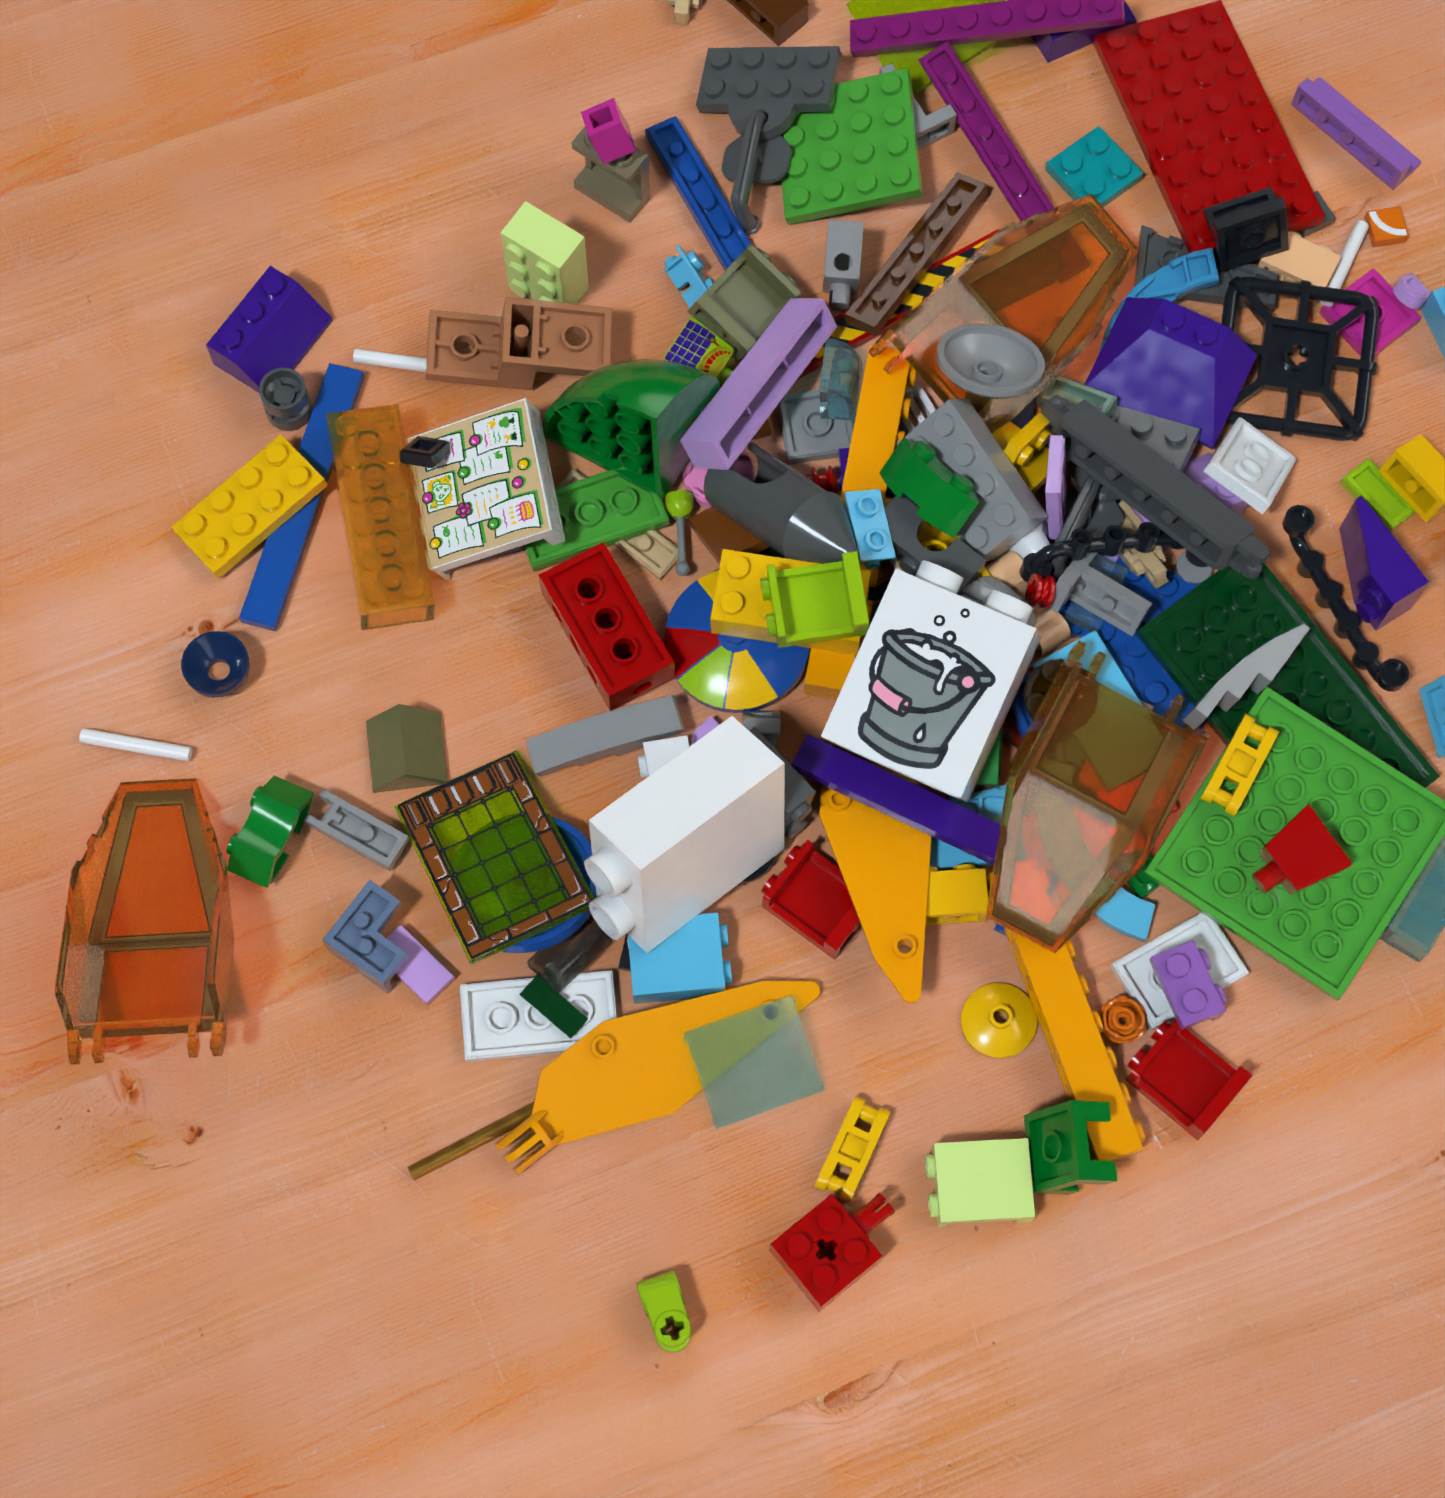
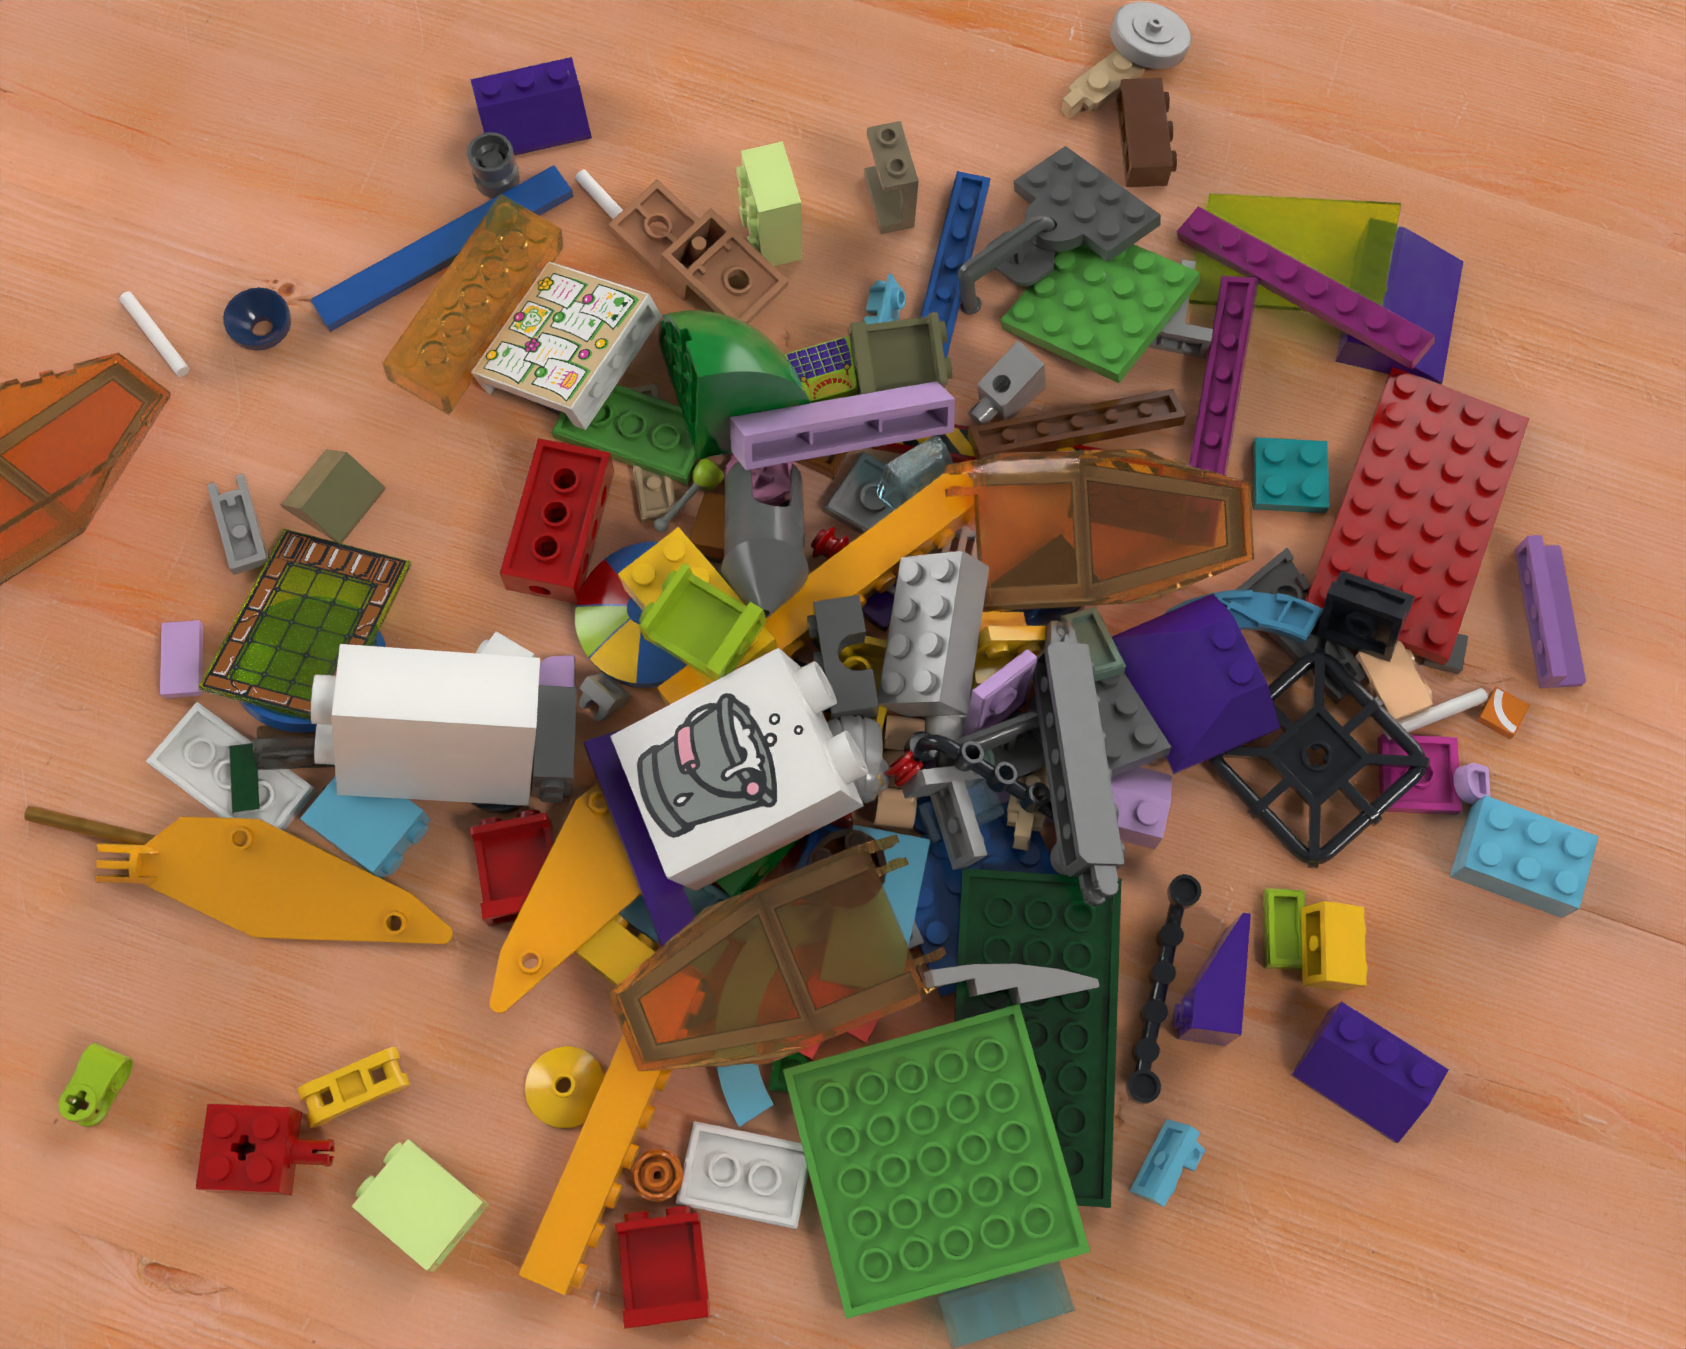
camera: 40 degrees right, 0 degrees up
yellow plate [171,434,328,579] -> none
green brick [226,775,314,888] -> none
sand blue panel [322,880,409,993] -> none
black tile [399,436,450,468] -> none
light grey slope [526,695,684,777] -> none
dark pink brick [581,98,636,165] -> none
clear light blue piece [684,995,825,1129] -> none
medium azure hinge [844,489,896,569] -> none
green brick [879,437,979,538] -> none
light grey dish [936,323,1045,399] -> none
green panel [1024,1100,1118,1195] -> none
medium lavender bracket [1149,940,1227,1030] -> none
yellow plate [1200,713,1279,817] -> none
white tile [1203,417,1297,515] -> none
red torso [1252,805,1352,895] -> none

